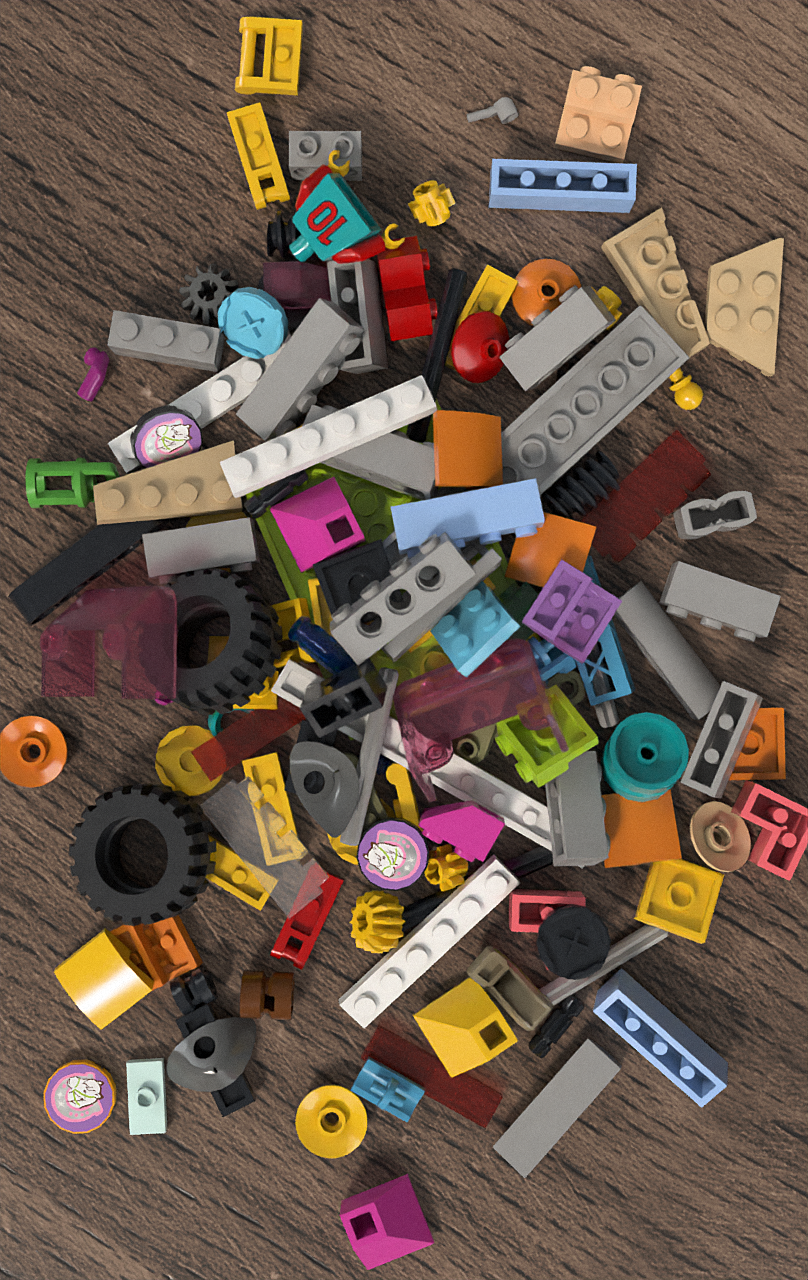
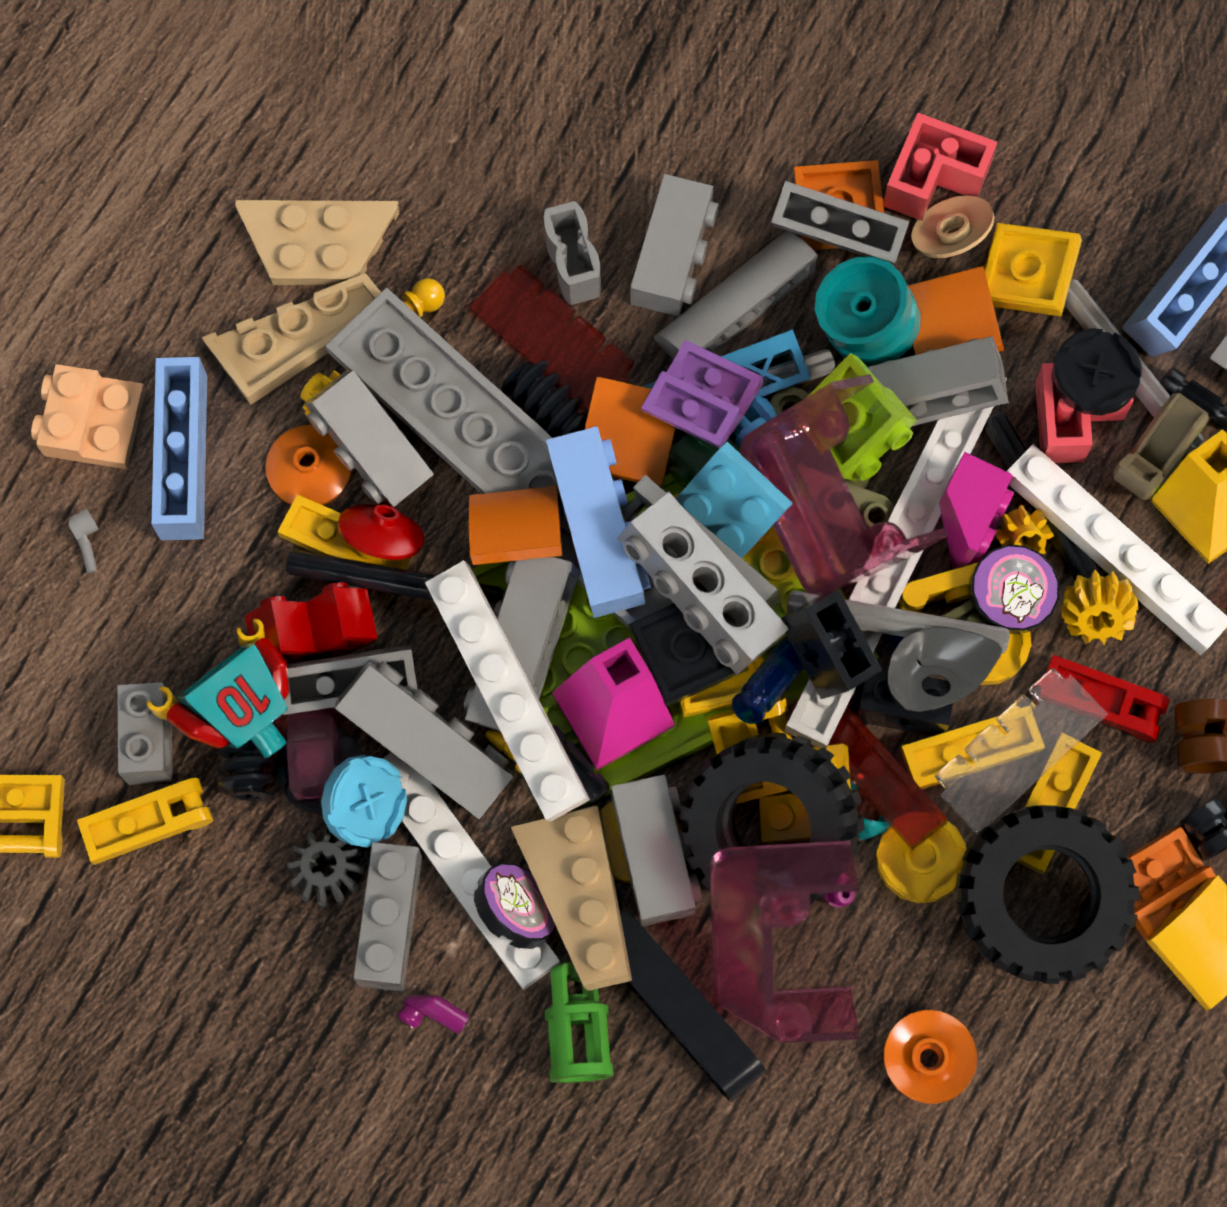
camera: 95 degrees left, 15 degrees down
yellow gear [408,180,455,226] -> none

